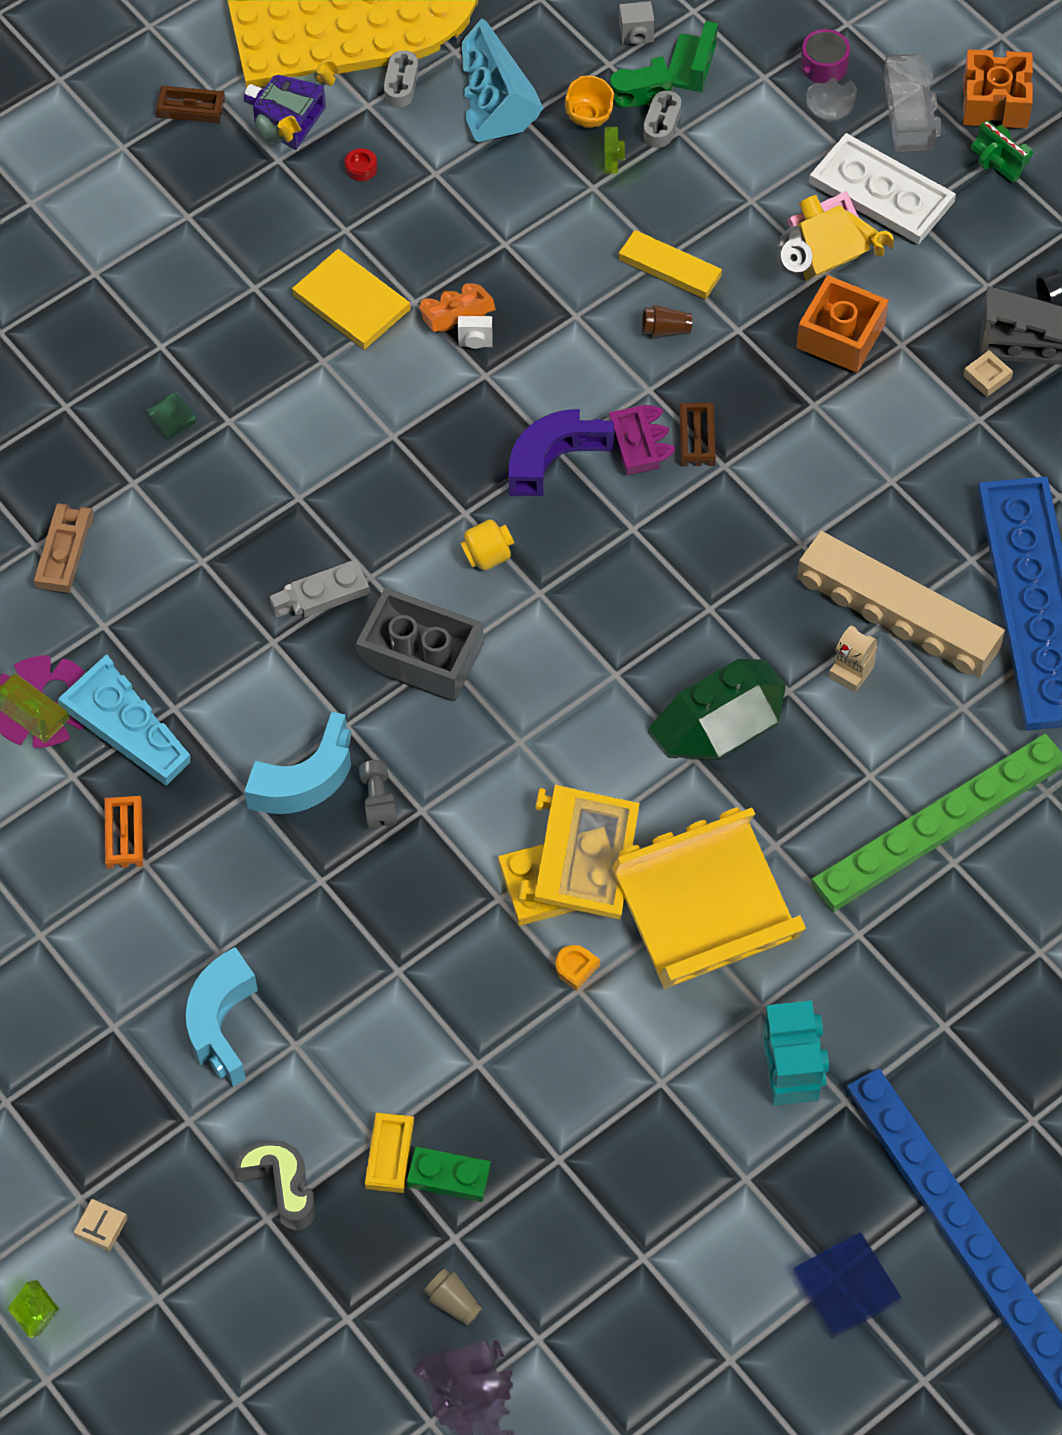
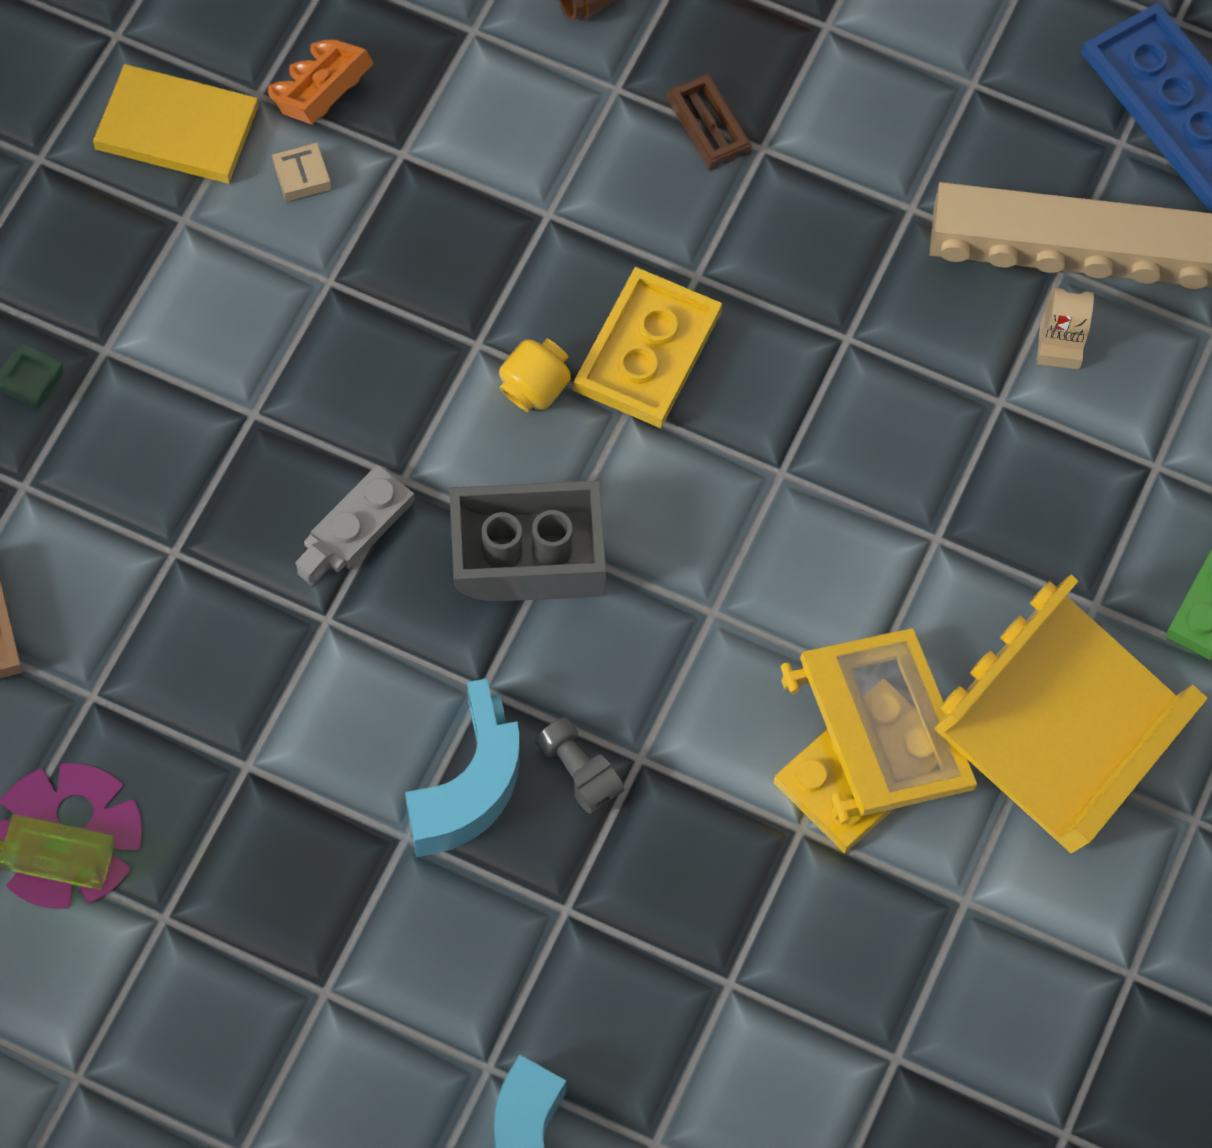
camera: 30 degrees left, 5 degrees up
medium azure wing [58,654,190,786] -> none
orange tile [105,796,143,869] -> none
white plate [458,316,493,349] -> none
dark purple arch [509,409,614,496] -> none
light orange tile [556,945,601,991] -> none
magenta plate [609,405,676,475] -> none
dark green wedge [648,659,786,760] -> none
none -> tan tile [272,143,331,202]
none -> yellow plate [573,267,723,428]

